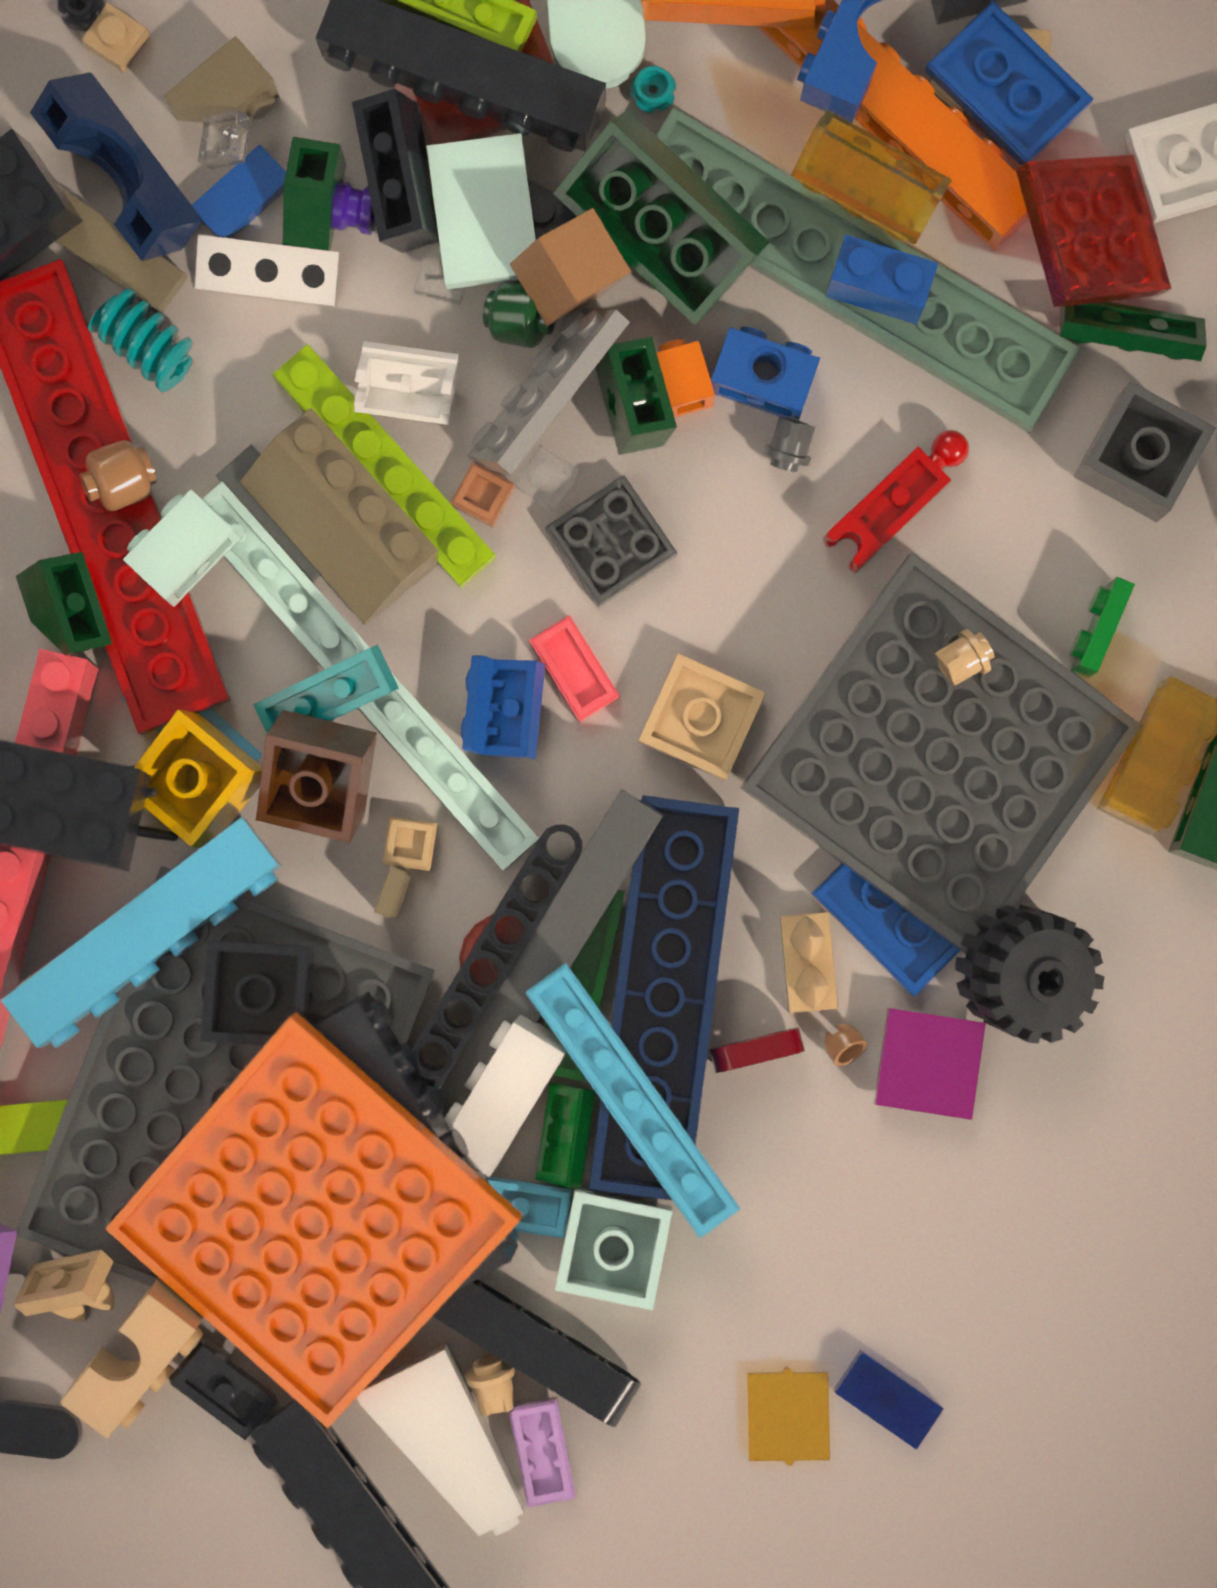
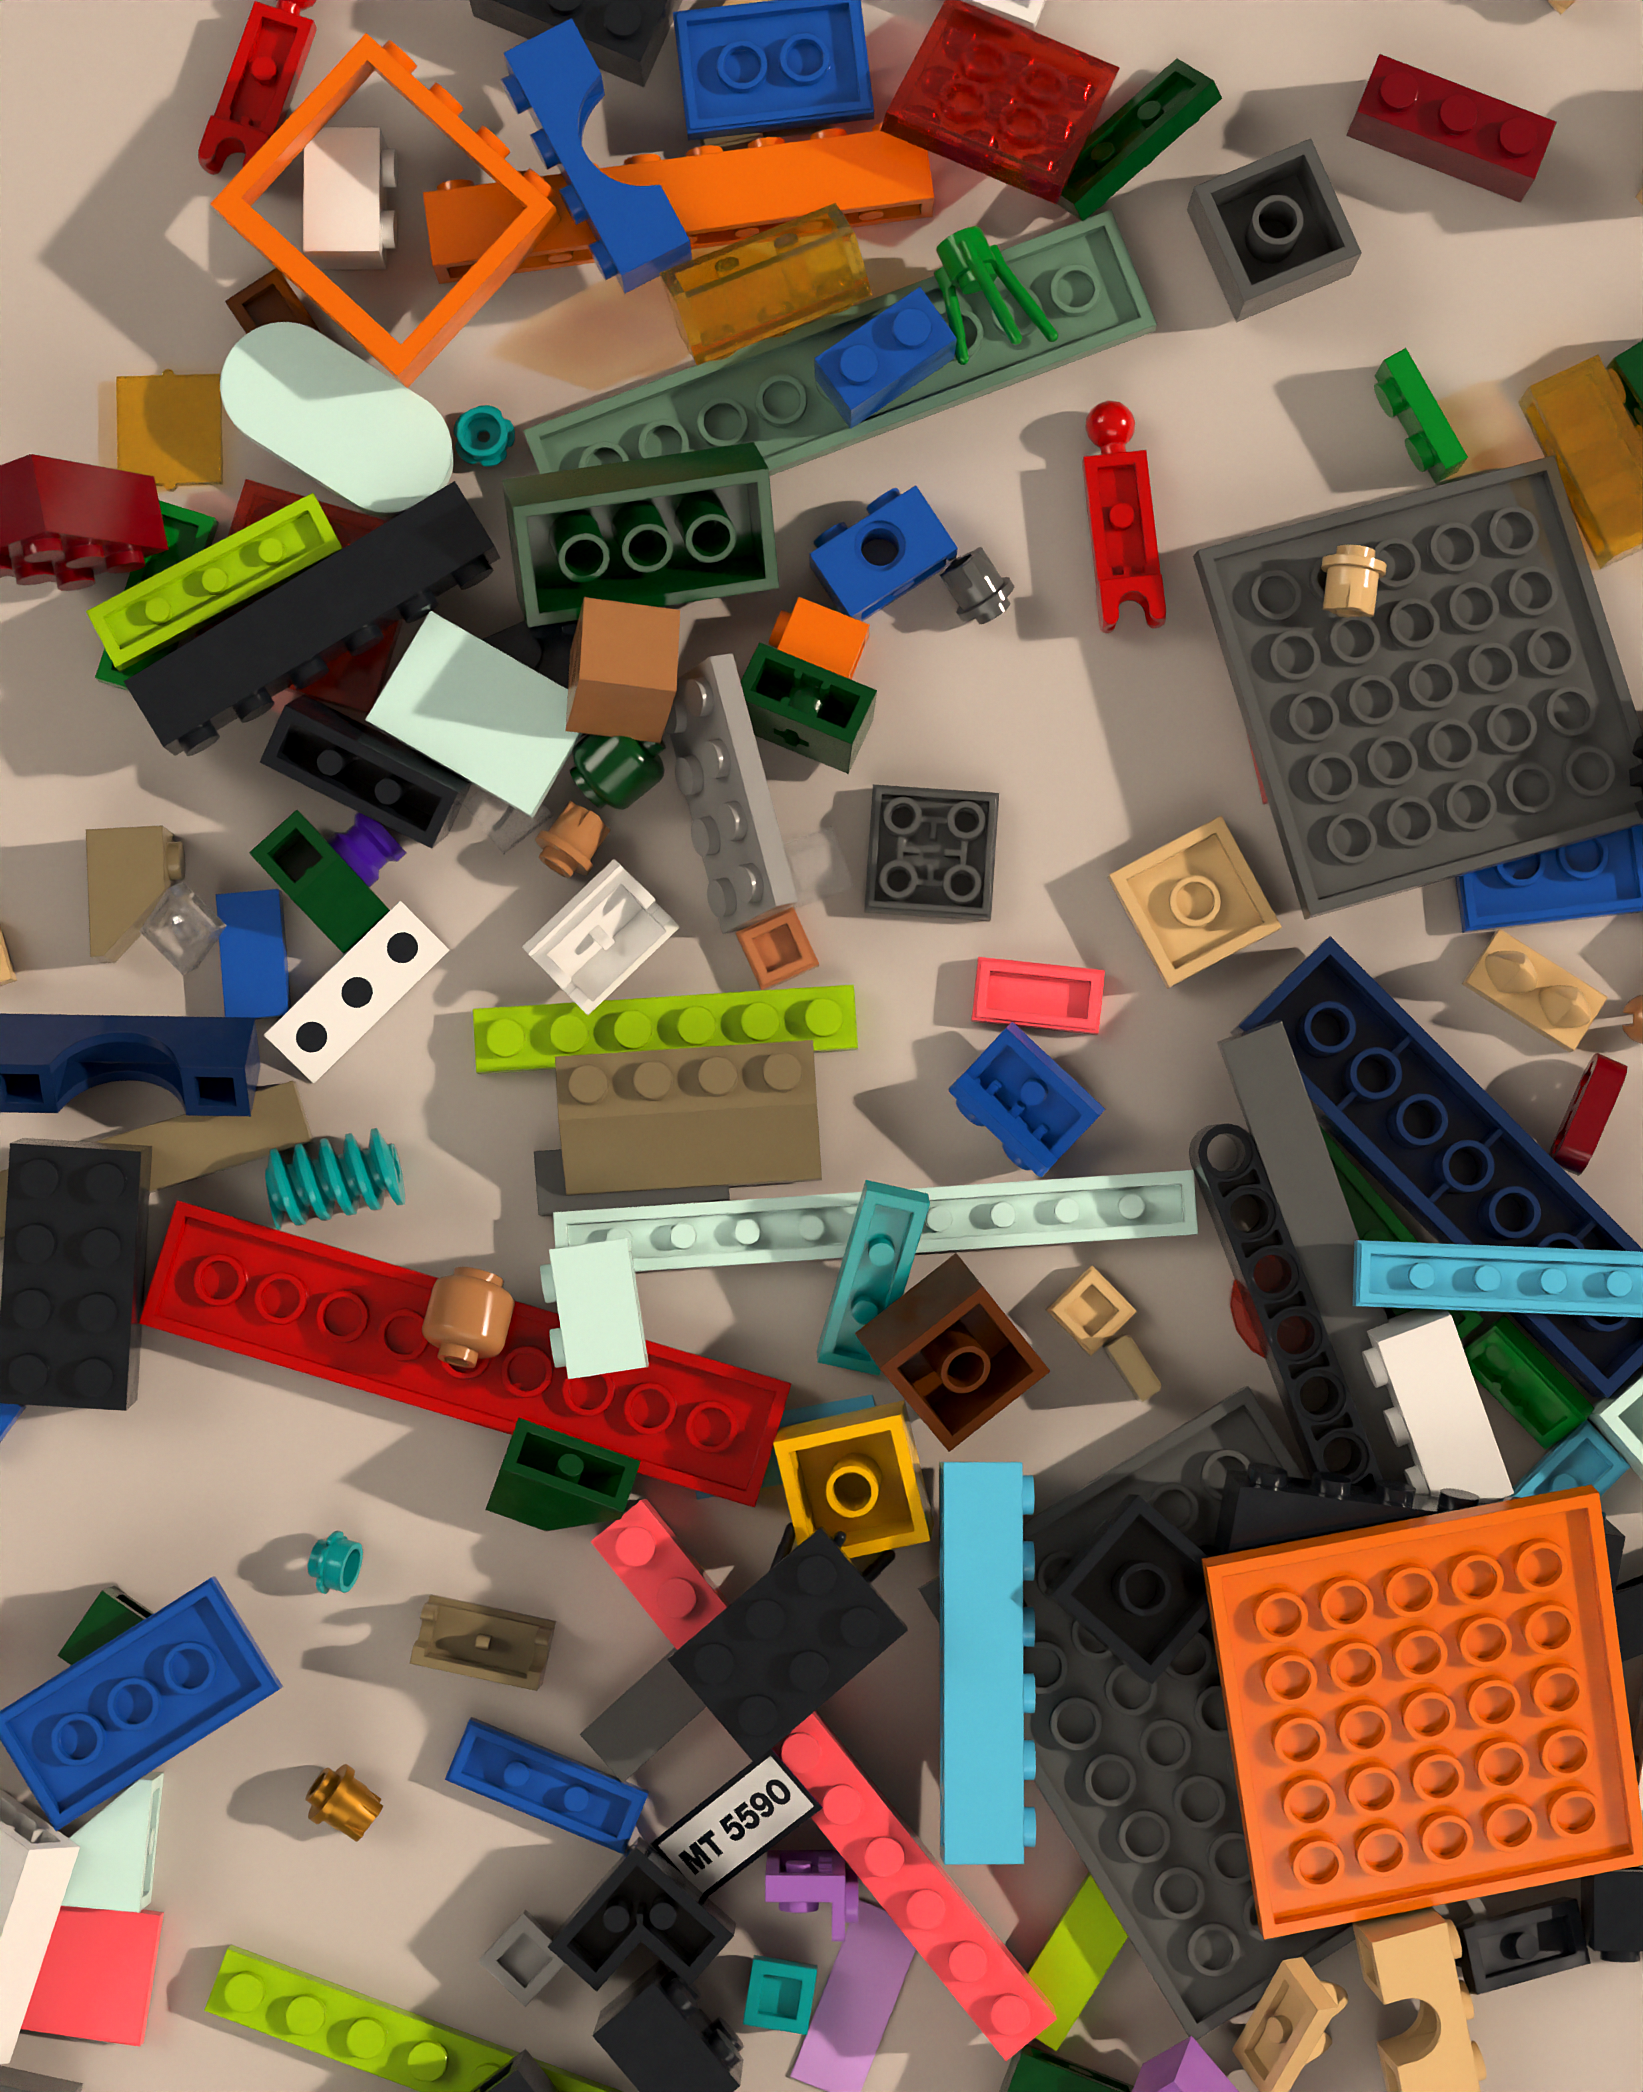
camera: 50 degrees left, 0 degrees up
none -> medium nougat hose [535,801,611,878]
none -> green plant [934,226,1058,365]

